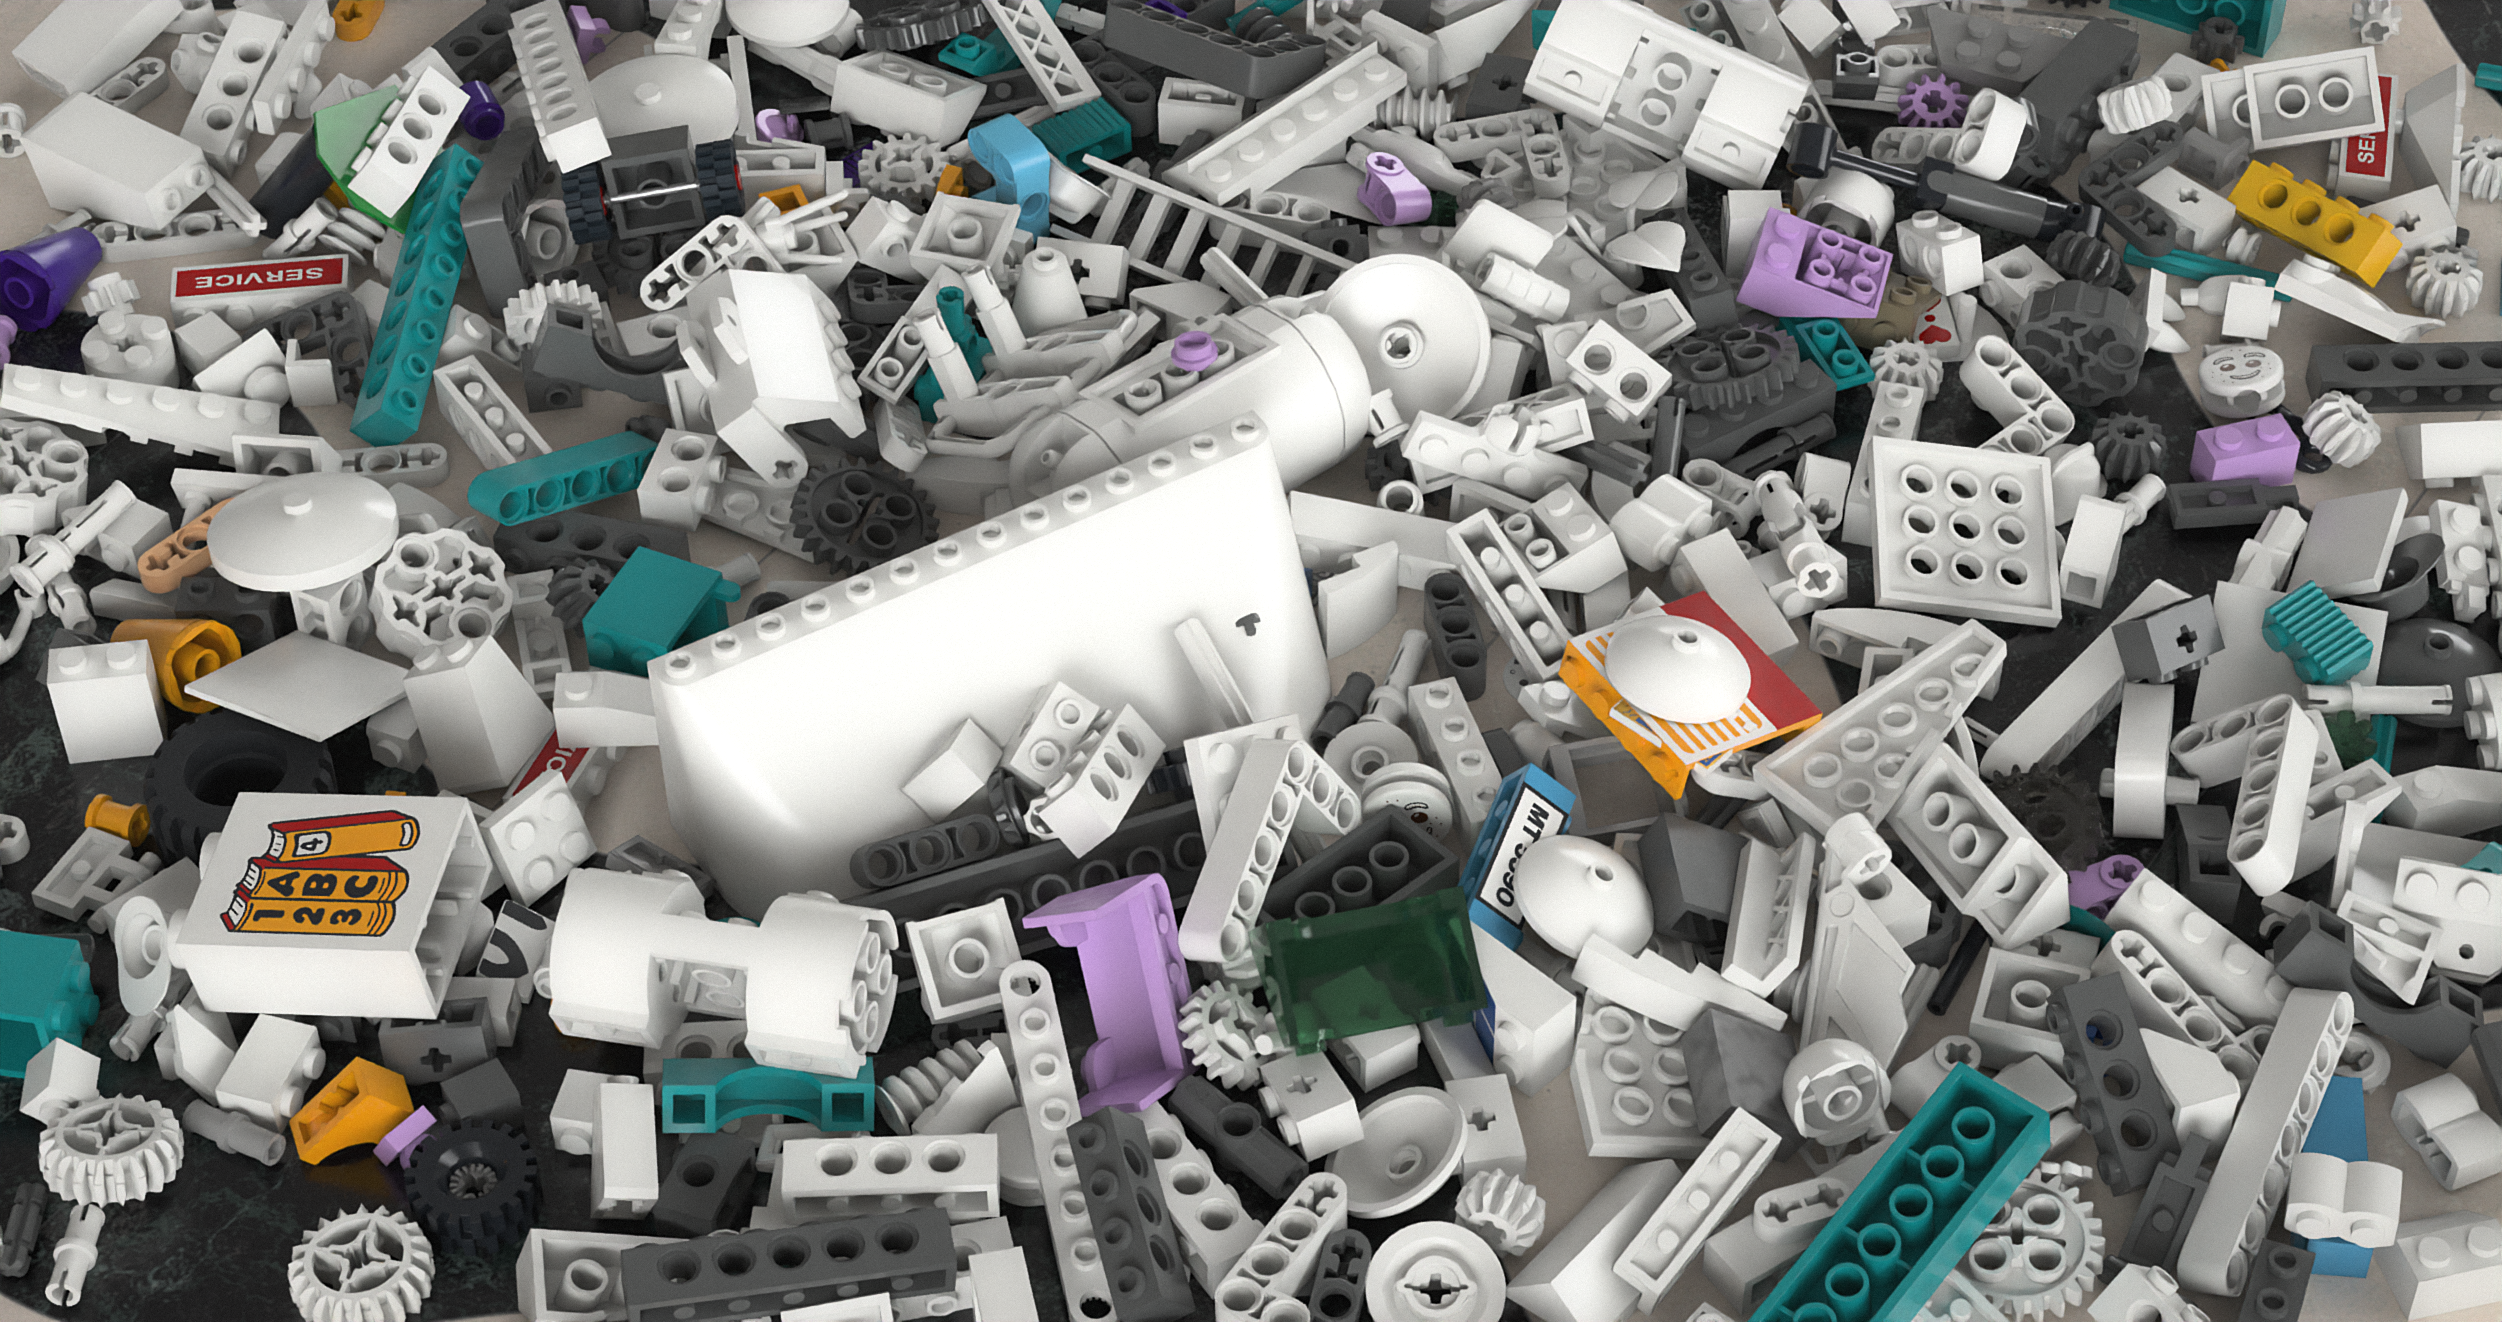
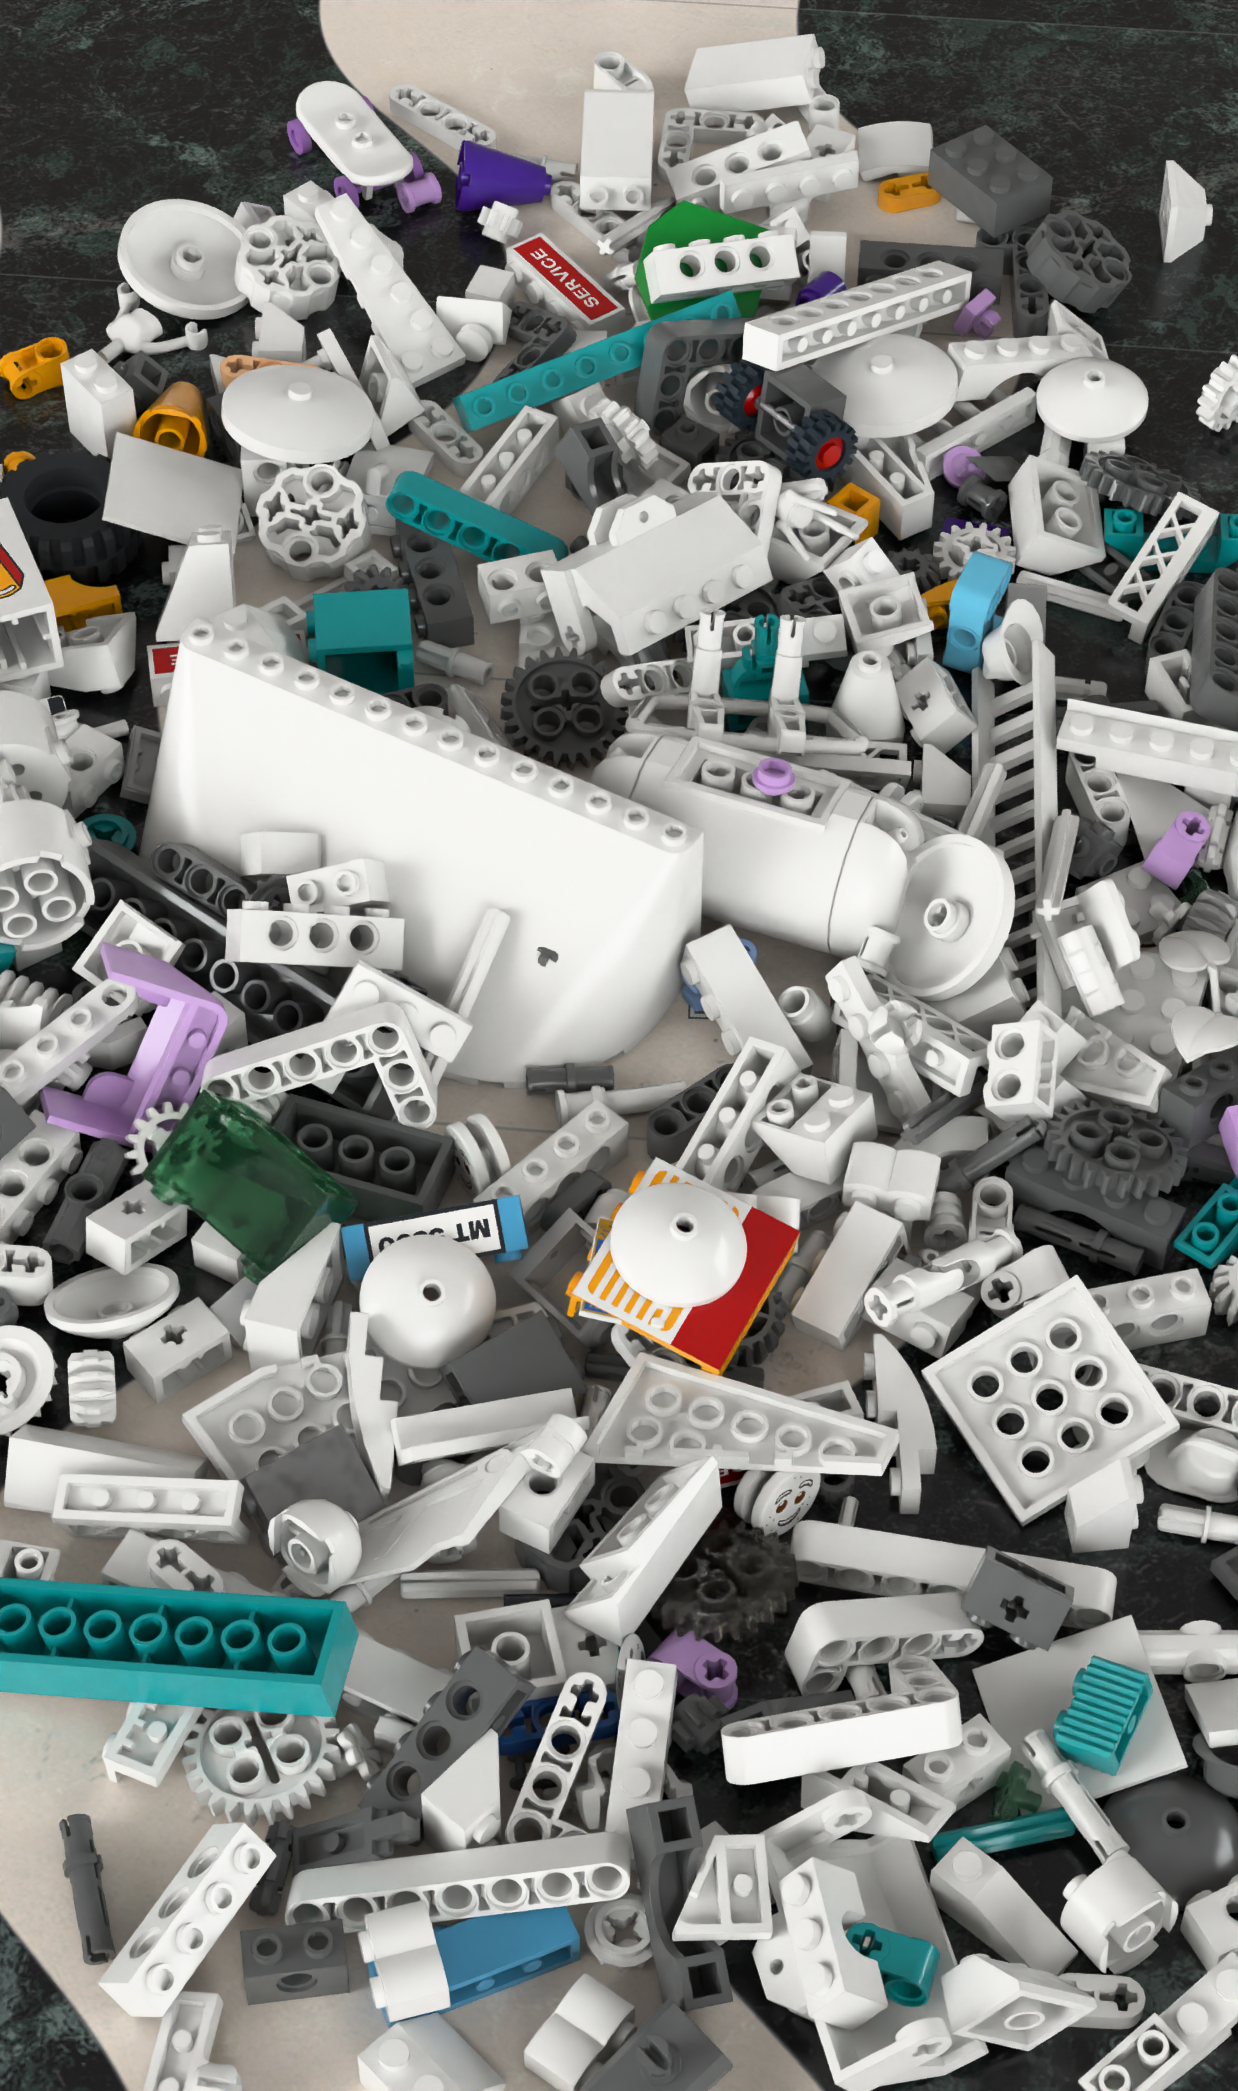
camera: 60 degrees right, 5 degrees up
white pin [9,480,137,598] -> none
white pin [24,534,97,634] -> none
white brick [81,311,180,389] -> none
white panel [285,339,339,407] -> none
white plate [478,768,598,908] -> none
white bracket [826,161,869,227] -> none
teal brick [1032,97,1132,174] -> none
white slope [1318,540,1398,661] -> none
white dish [1323,721,1419,807] -> none
white piece [1889,1035,1982,1120] -> none
white tile [2259,891,2308,940] -> none
none -> white bush [52,709,83,740]
none -> white axle [1035,809,1080,921]

